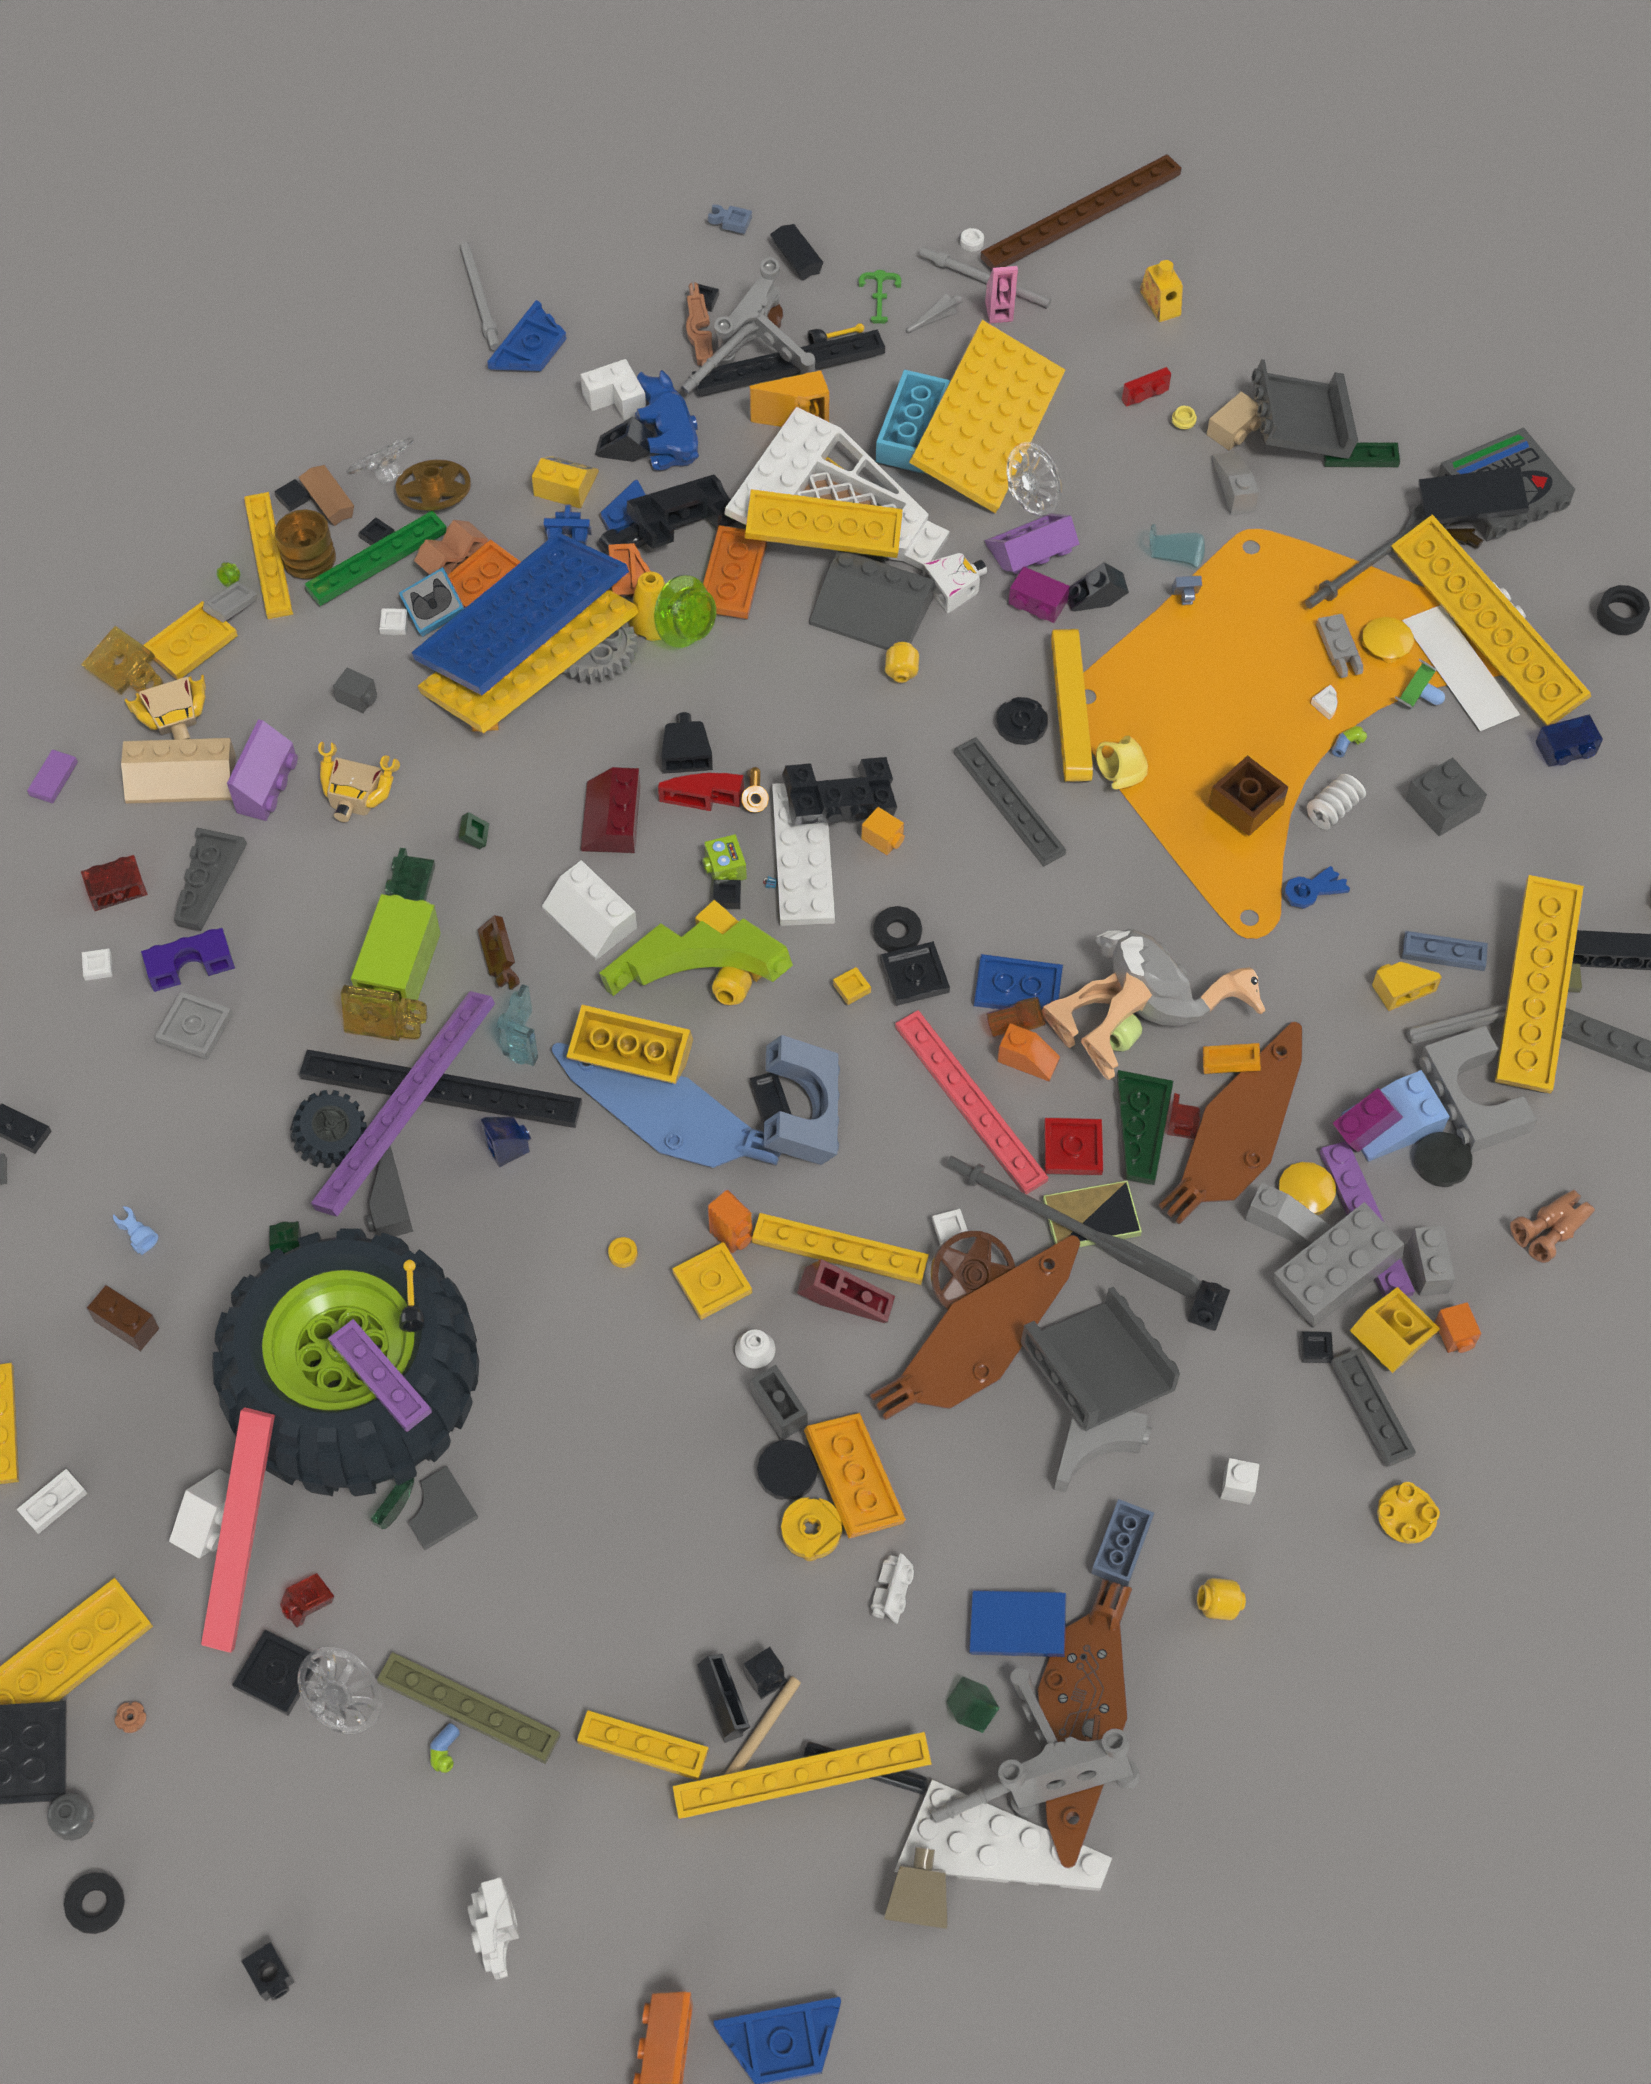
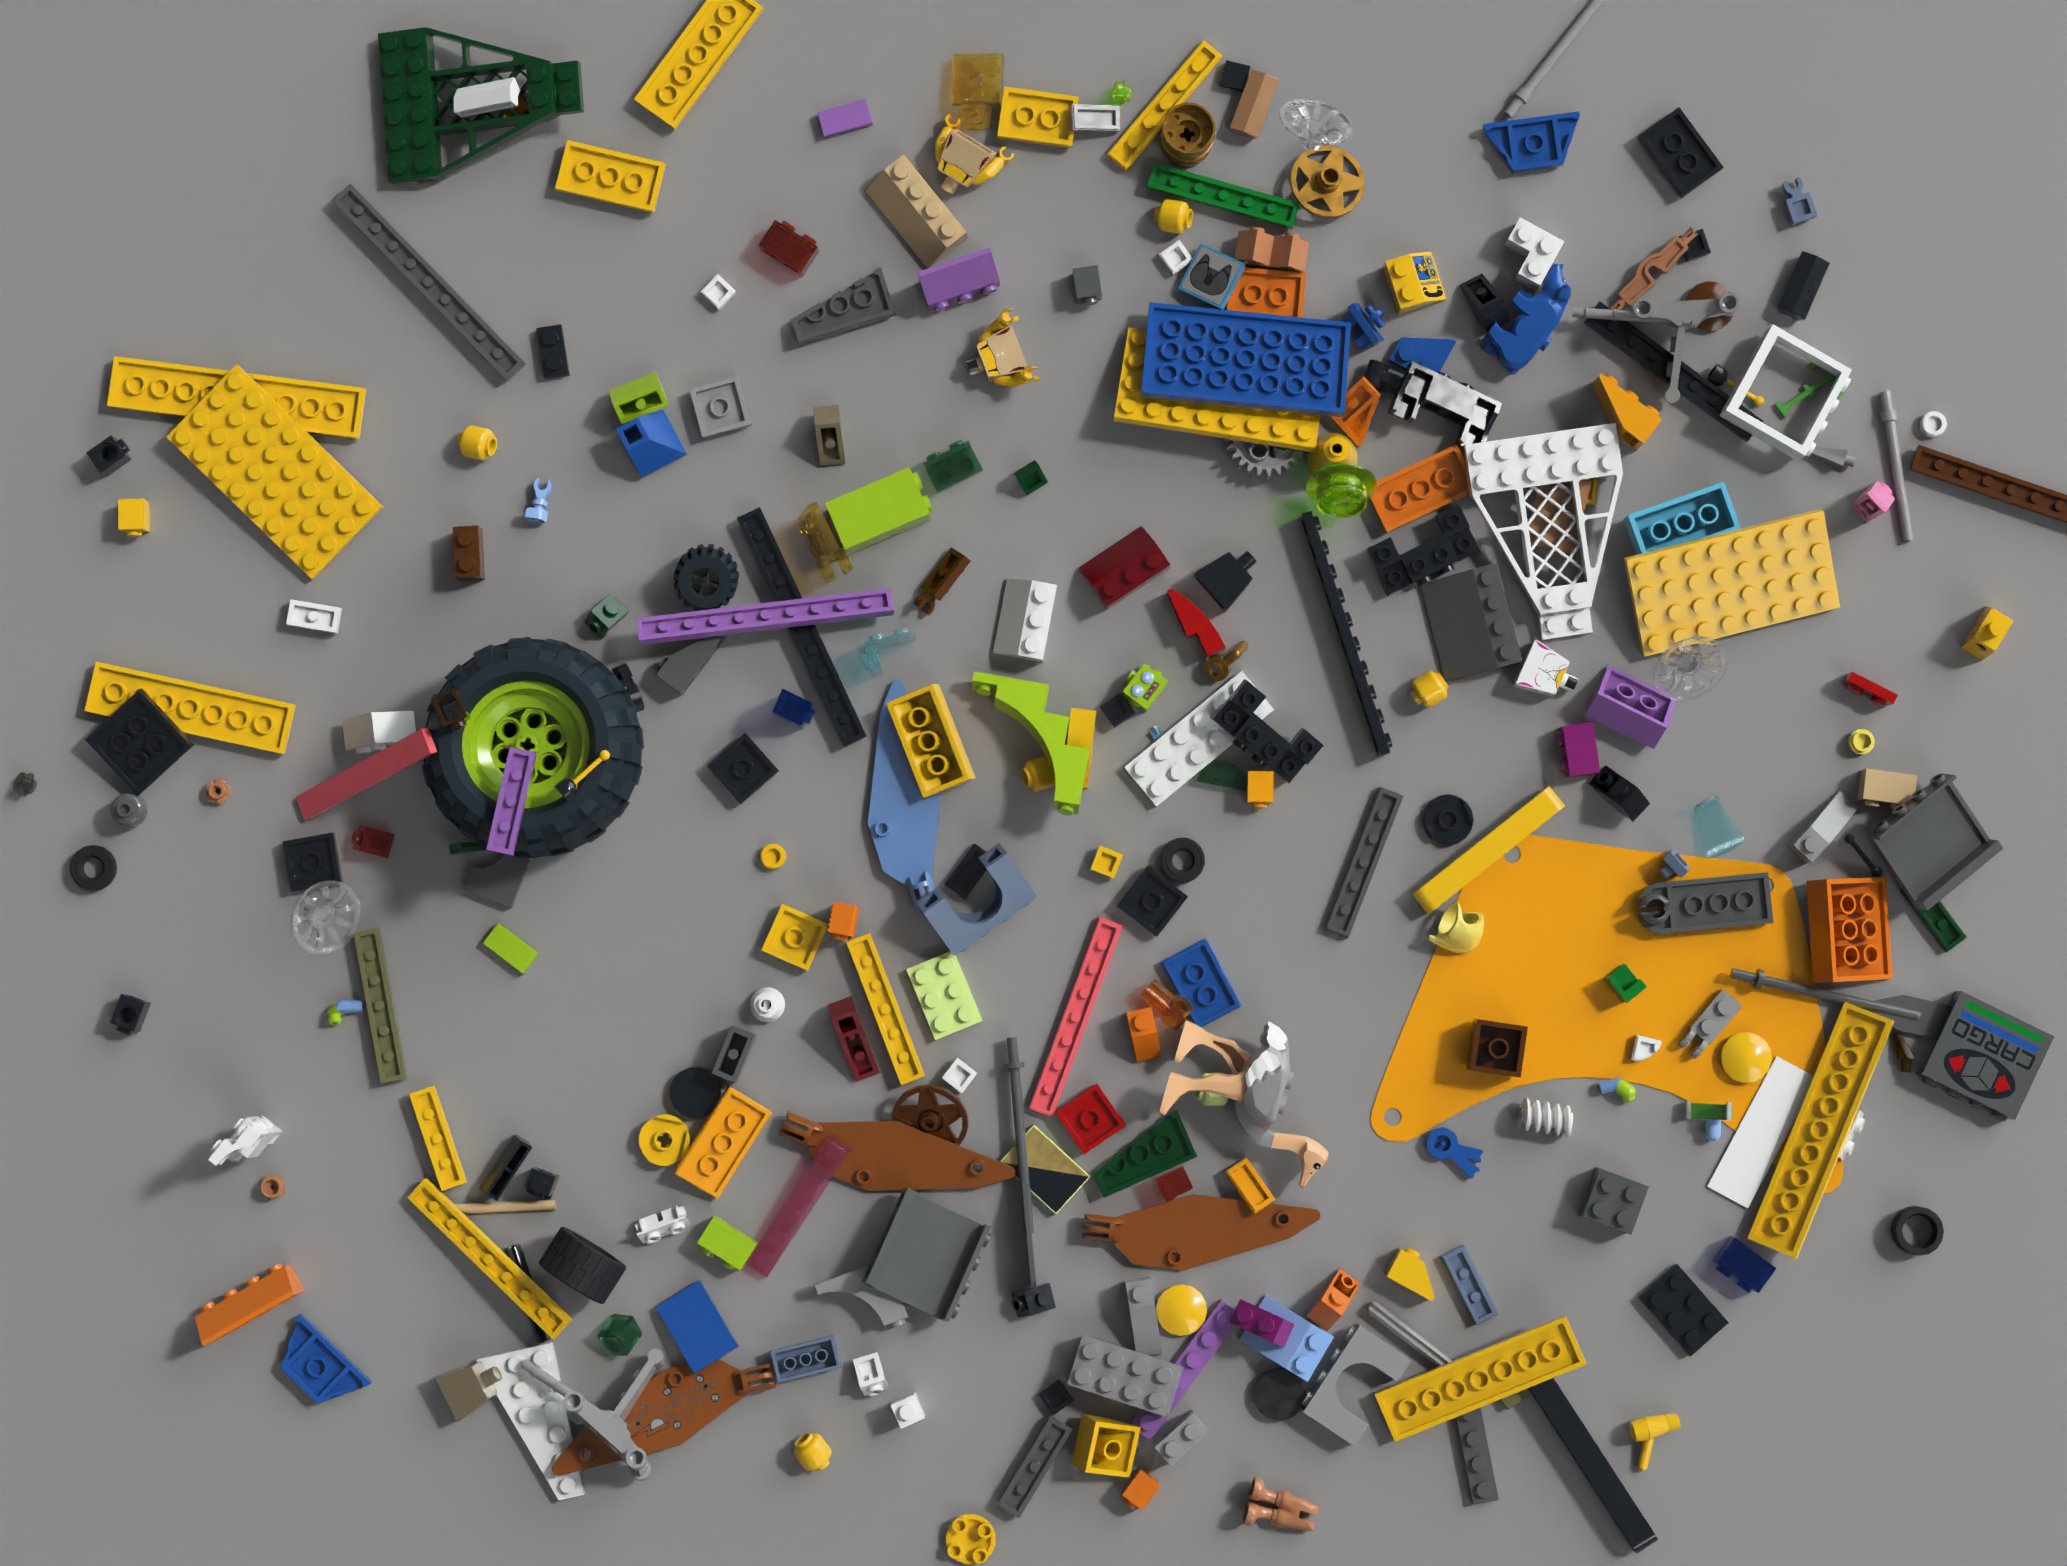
camera: 55 degrees right, 25 degrees up
dark purple arch [141,928,235,992] -> none
black tile [359,517,395,545] -> none
yellow plate [745,489,903,558] -> none
black tile [1418,467,1529,524] -> none
none -> nougat plate [260,1174,285,1200]
none -> dark brown window [431,688,471,731]
none -> yellow head [457,425,497,461]
none -> lime tile [483,923,539,974]
none -> black tyre [539,1227,626,1304]
none -> lime brick [609,371,669,424]
none -> blue slope [616,410,687,478]
none -> lime brick [697,1215,758,1271]
none -> black plate [707,733,779,805]
none -> clear pink plate [746,1134,852,1278]
none -> dark tan slope [814,405,846,466]
none -> white bracket [853,1352,889,1396]
none -> yellowish green plate [906,951,983,1040]
none -> yellow head [1154,199,1193,234]
none -> clear green tile [1196,761,1247,791]
none -> black plate [1300,511,1393,757]
none -> orange slope [1307,1269,1360,1331]
none -> black bracket [1366,504,1480,596]
none -> green panel [1604,964,1647,1003]
none -> dark grey plate [1636,872,1774,934]
none -> black plate [1637,107,1724,199]
none -> black plate [1638,1264,1729,1357]
none -> white window [1719,325,1852,461]
none -> orange slope [1806,877,1893,983]
none -> black hinge [1844,834,1882,877]

